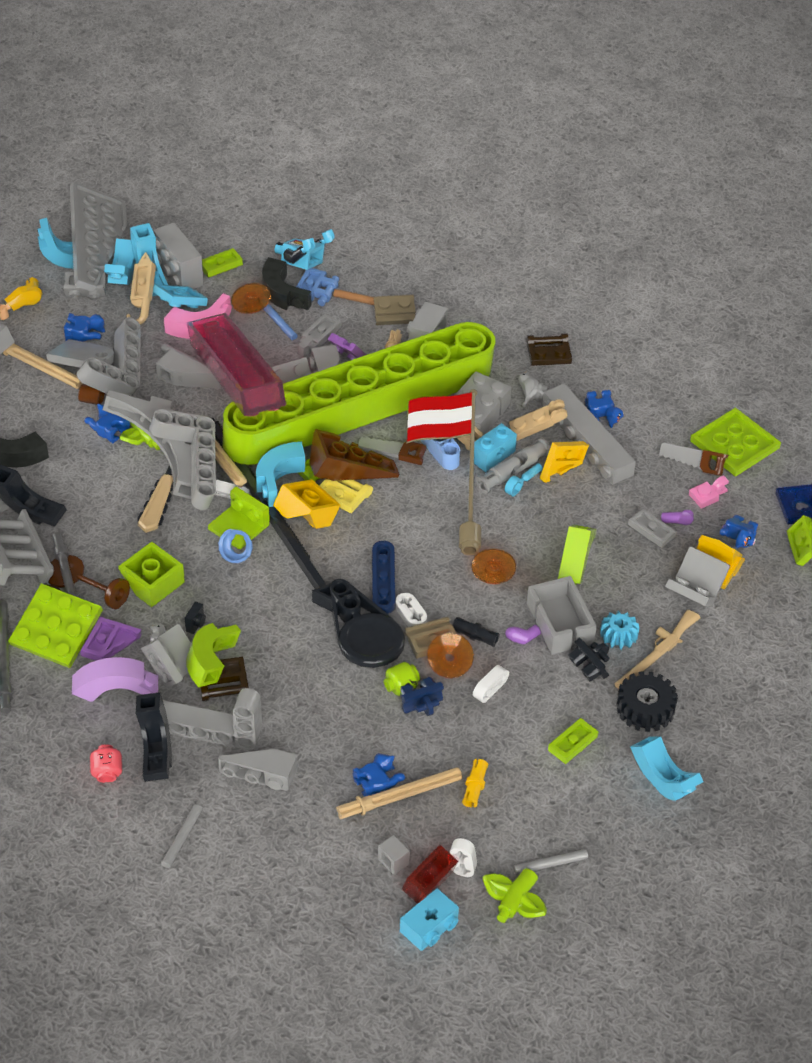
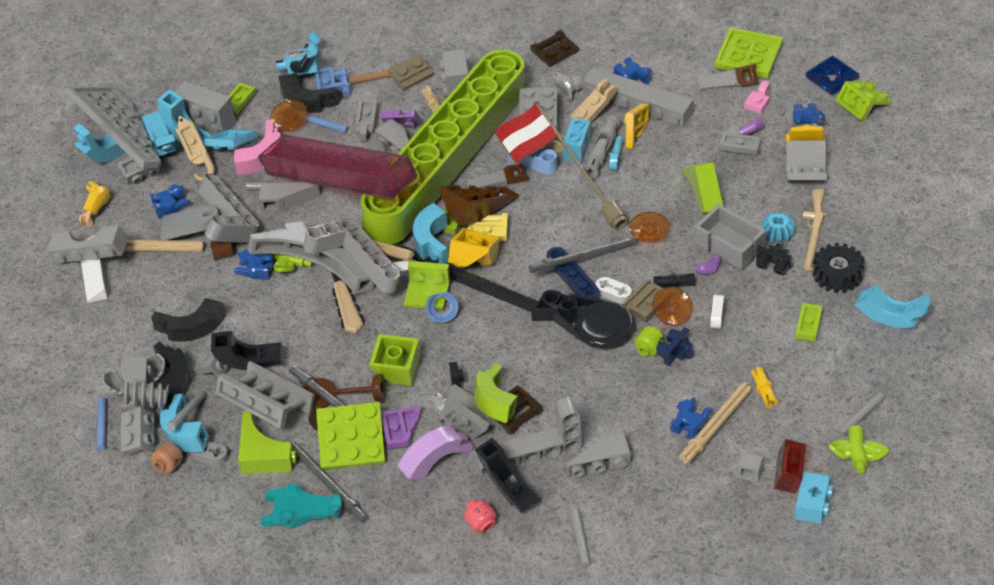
camera: 25 degrees left, 0 degrees up
white beam [450,838,477,877] -> none
none -> flat silver bar [529,236,638,273]

